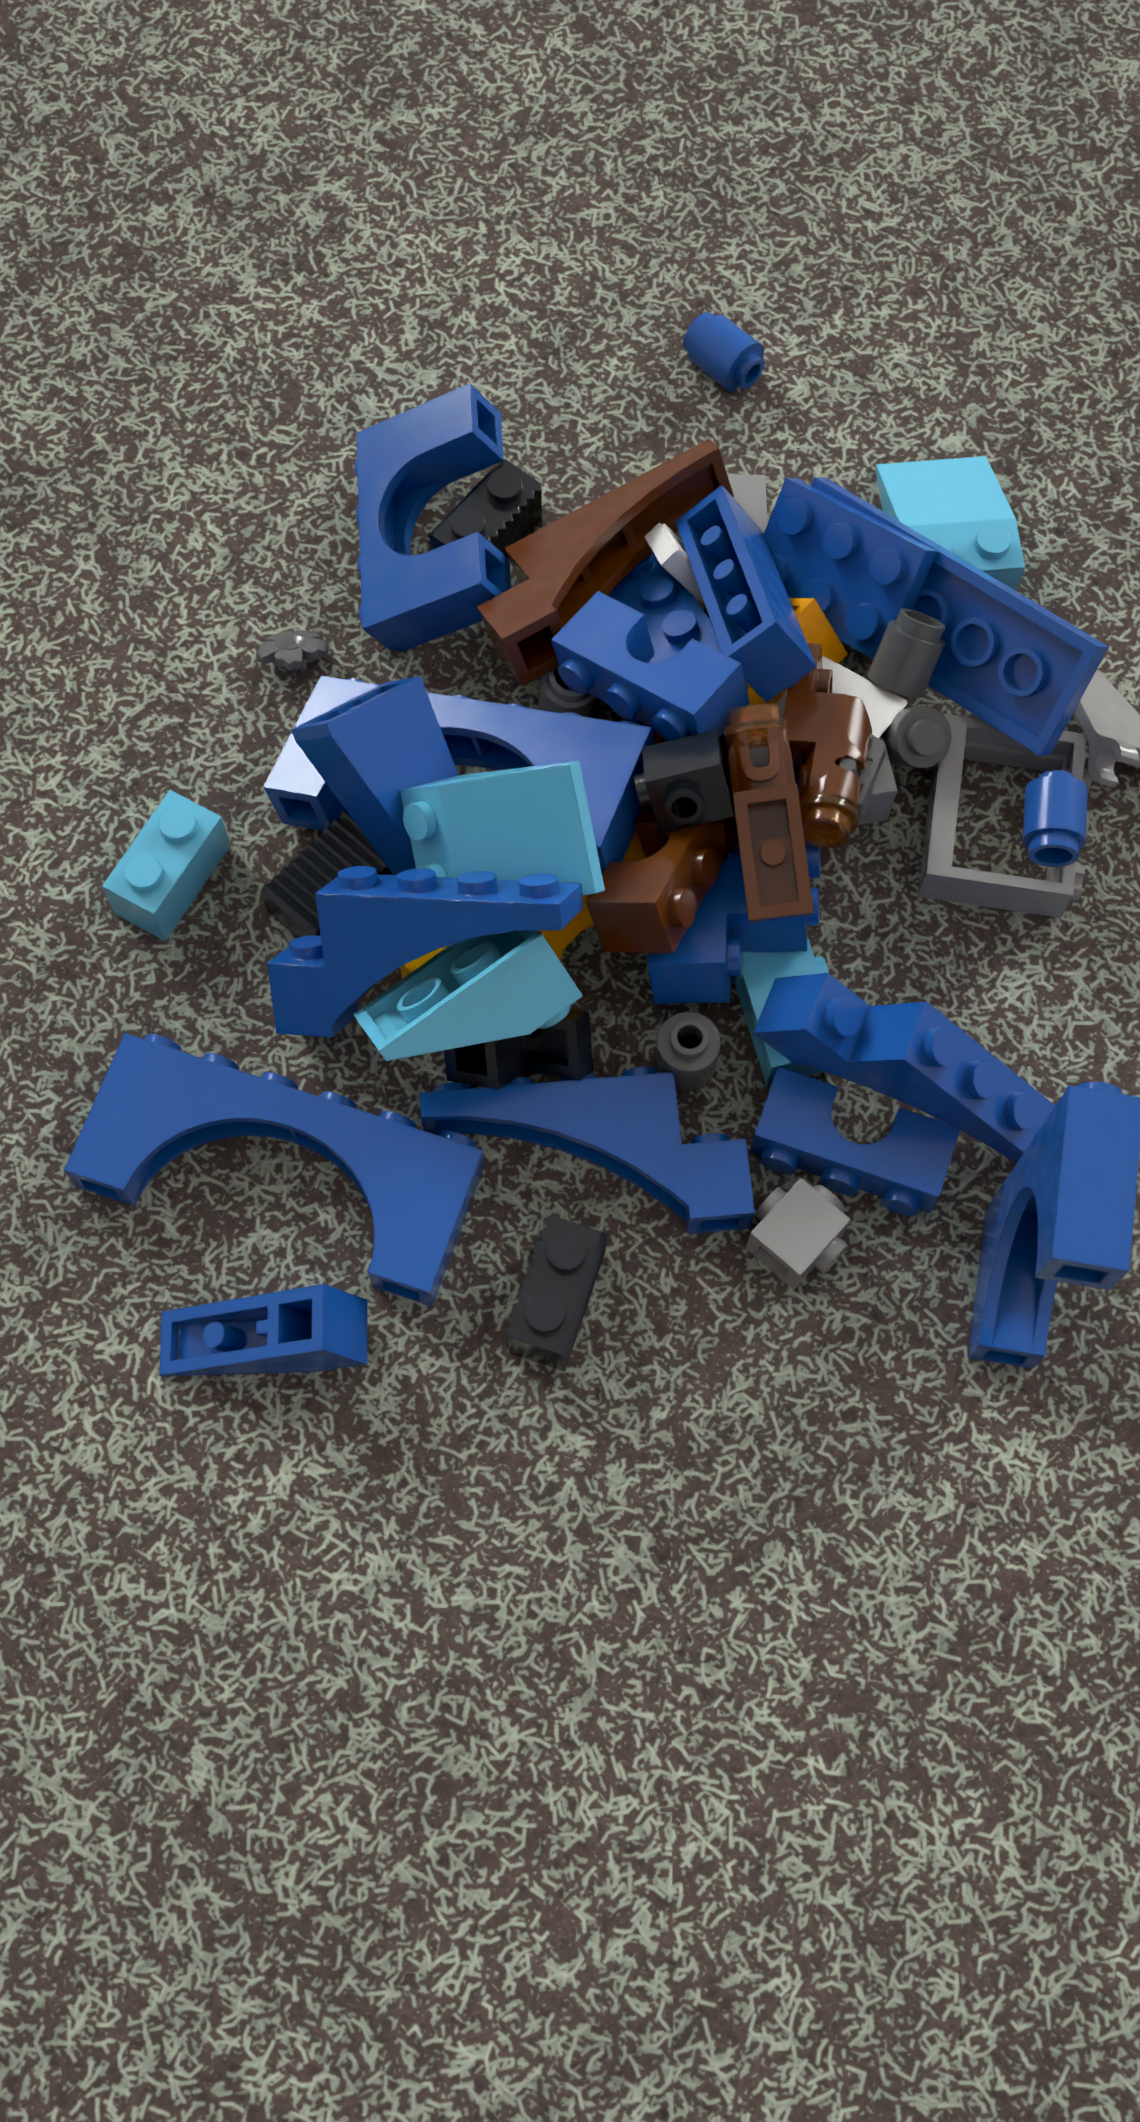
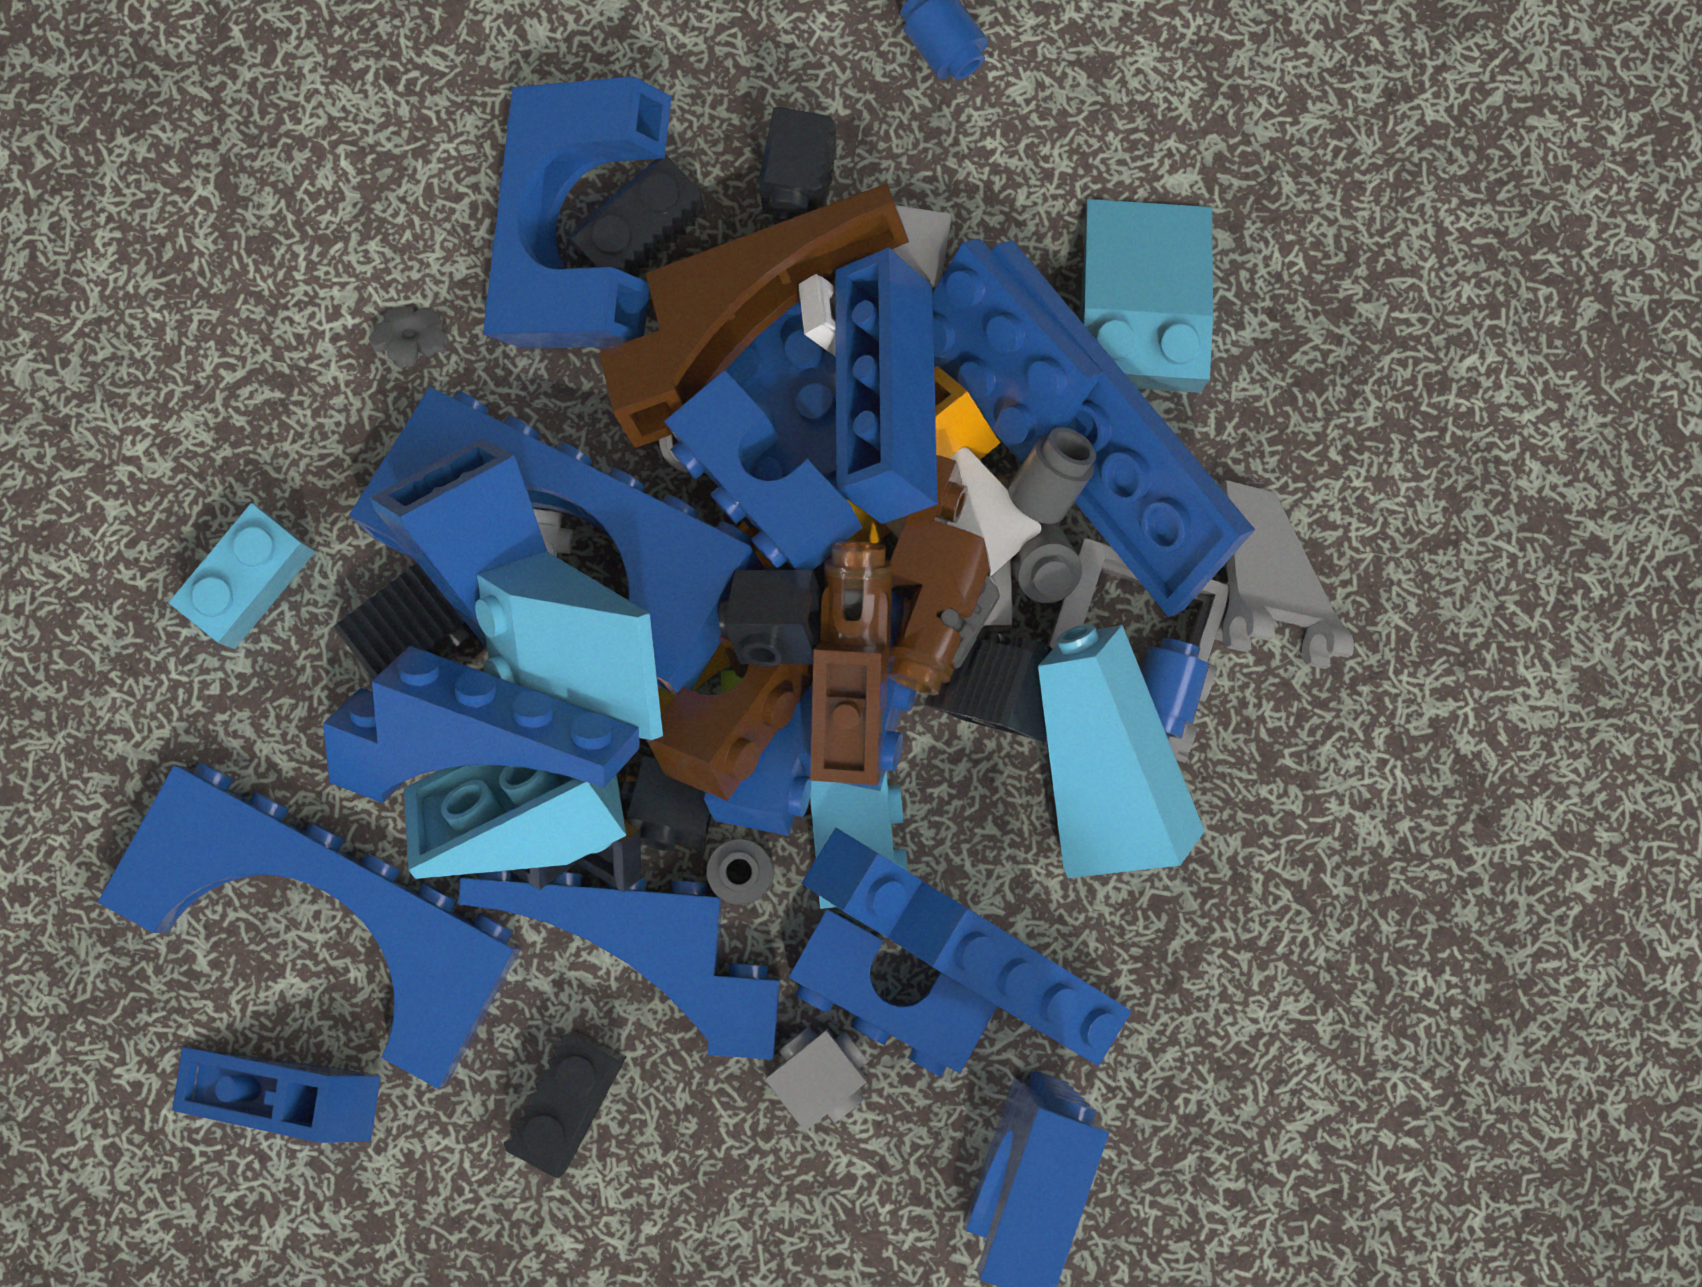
camera: 15 degrees right, 15 degrees up
none -> black brick [620,756,712,851]
none -> black brick [758,107,837,225]
none -> black brick [925,628,1053,742]
none -> medium azure slope [1038,624,1205,878]

